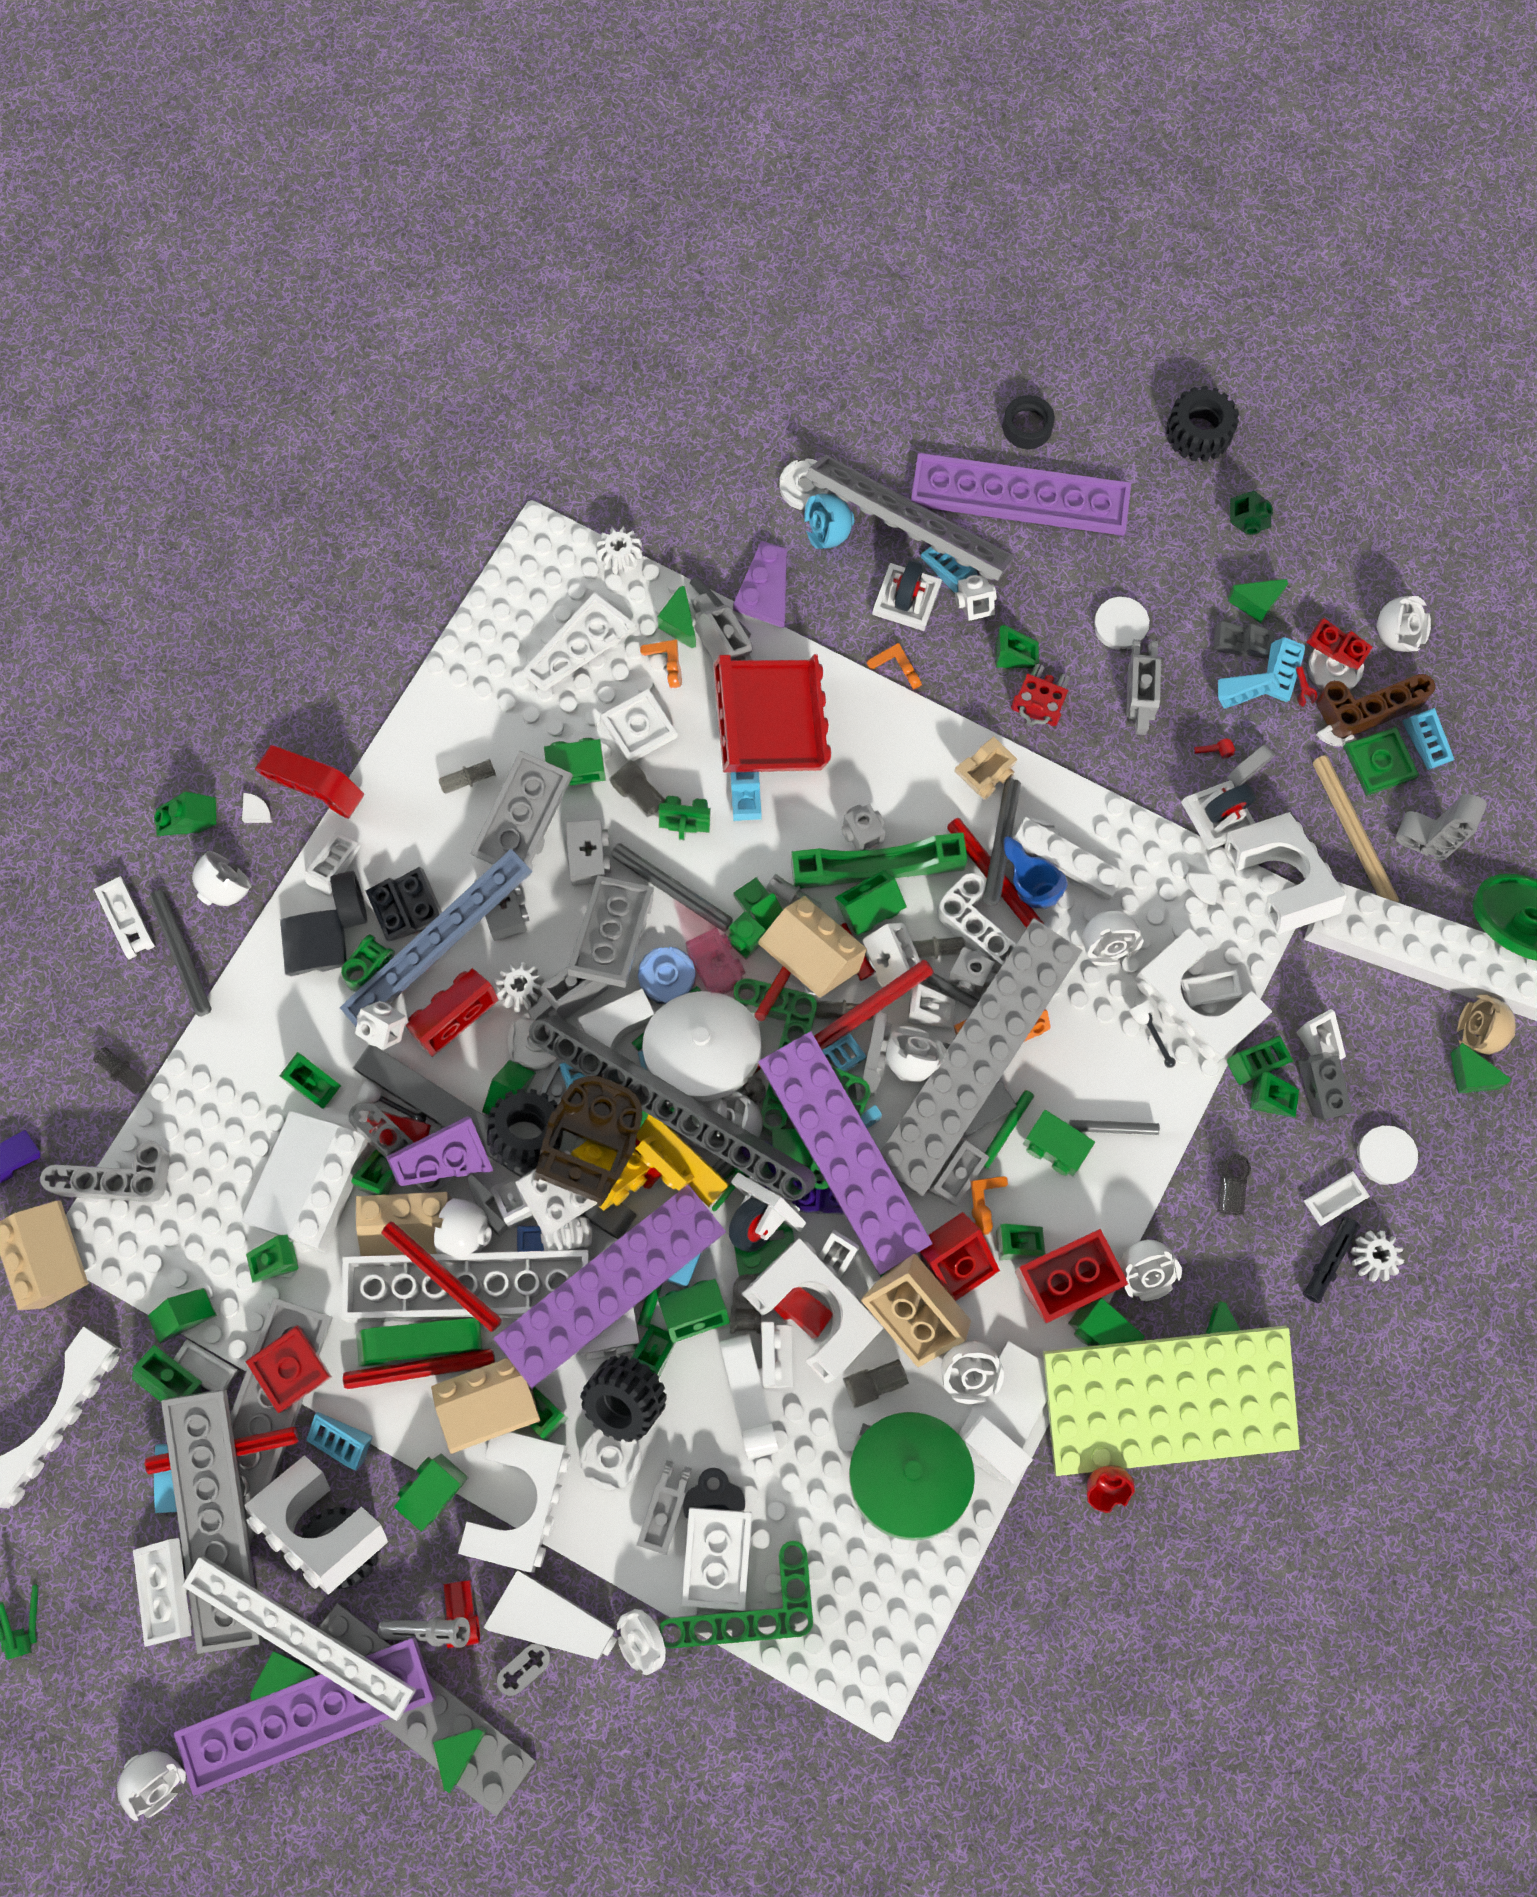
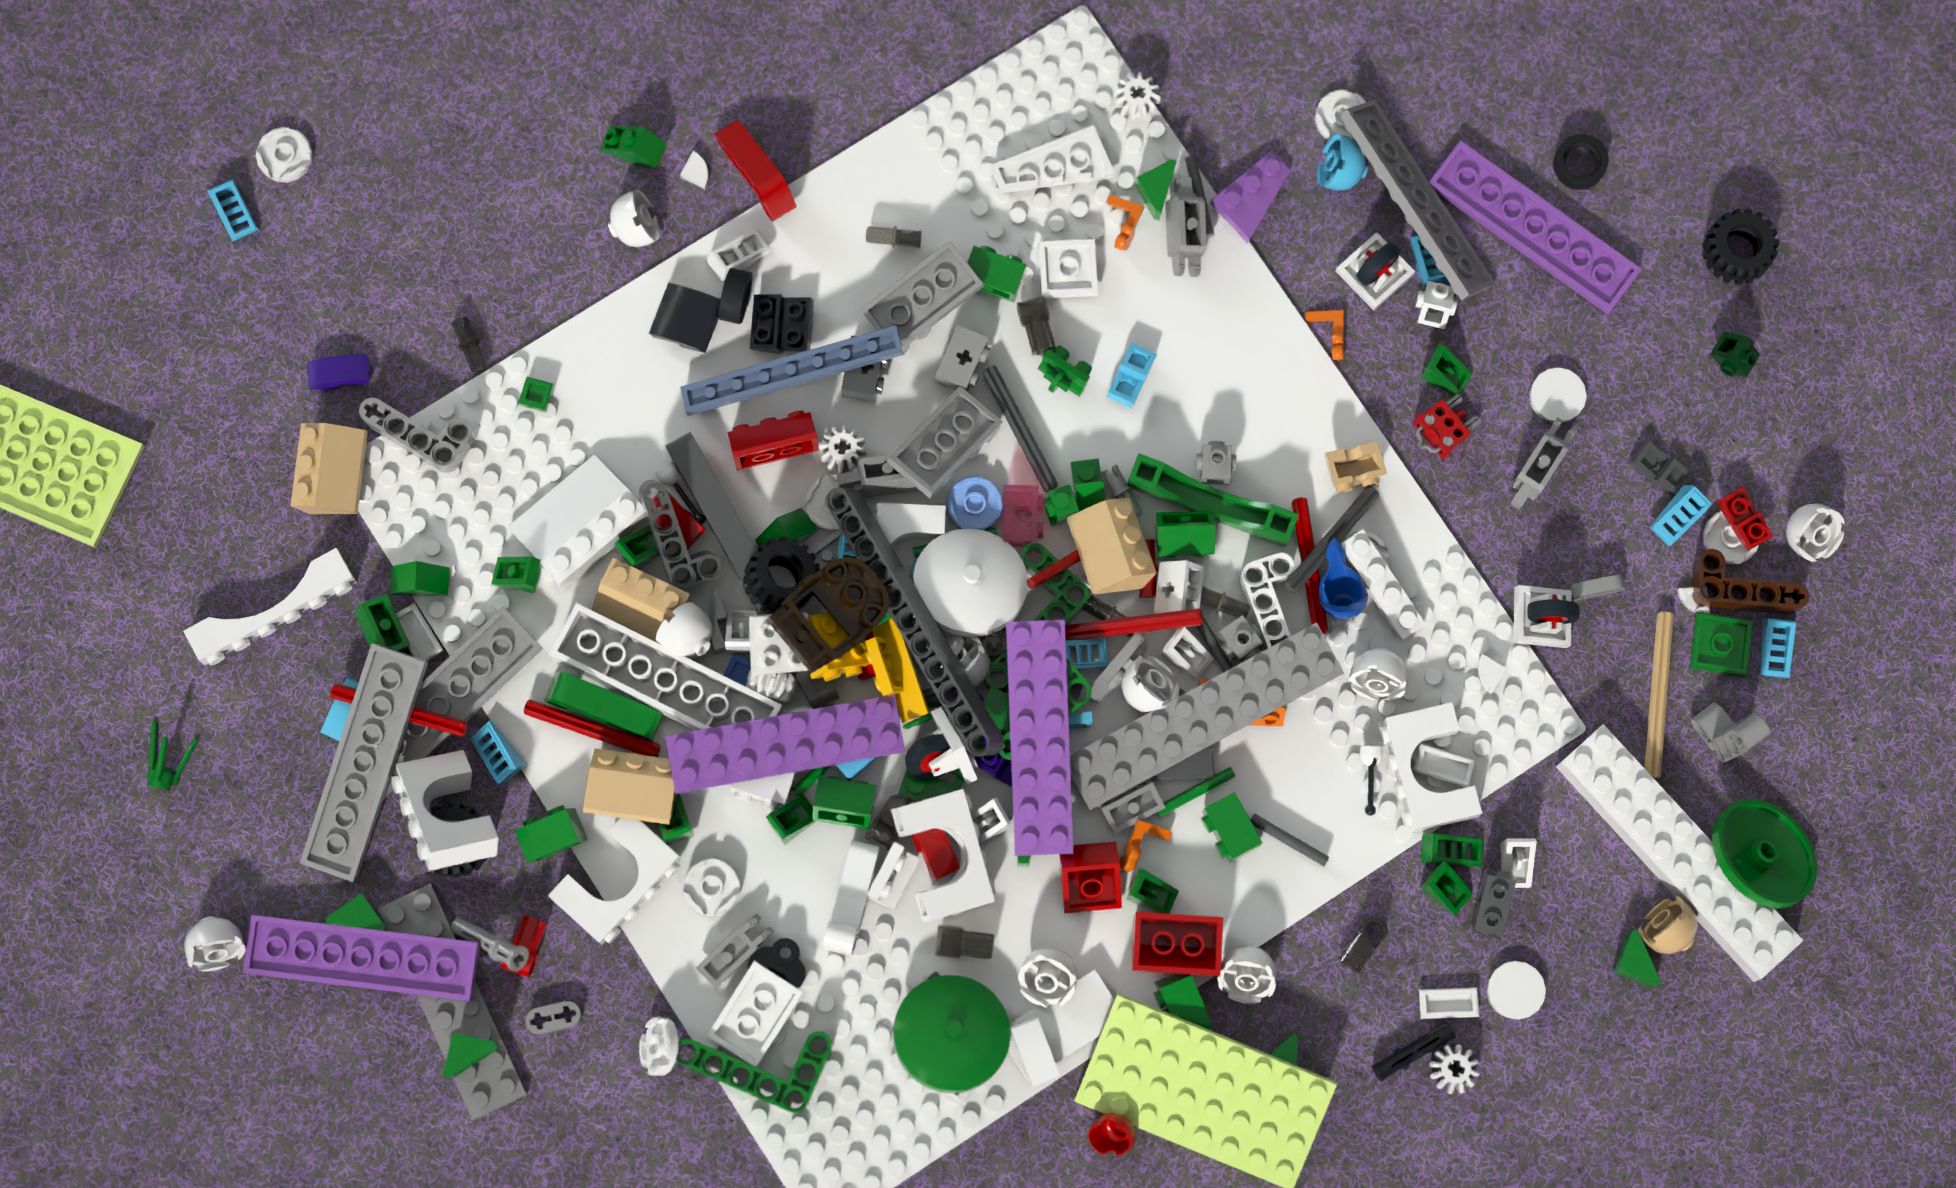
camera: 25 degrees right, 5 degrees up
white plate [94,876,156,960] -> none
white plate [133,1538,192,1647] -> none
dark grey axle [149,890,212,1017] -> none
white plate [182,1556,416,1721] -> none
red tile [245,1325,332,1413] -> none
green slope [279,1052,341,1109] -> none
green piece [341,934,395,992] -> none
white brick [355,1001,407,1050] -> none
red axle [381,1221,502,1332] -> none
medium lavender wing [386,1116,493,1186] -> none
white slope [484,1570,617,1660] -> none
black tyre [580,1355,667,1442] -> none
red panel [713,654,831,773] -> none
tan slope [861,1254,971,1367] -> none
red hand [1194,738,1236,759] -> none
medium azure slope [1218,672,1280,708] -> none
white arch [1225,812,1346,934] -> none
green slope [1228,579,1288,623] -> none
red hand [1296,666,1317,707] -> none
none -> green tile [518,376,555,412]

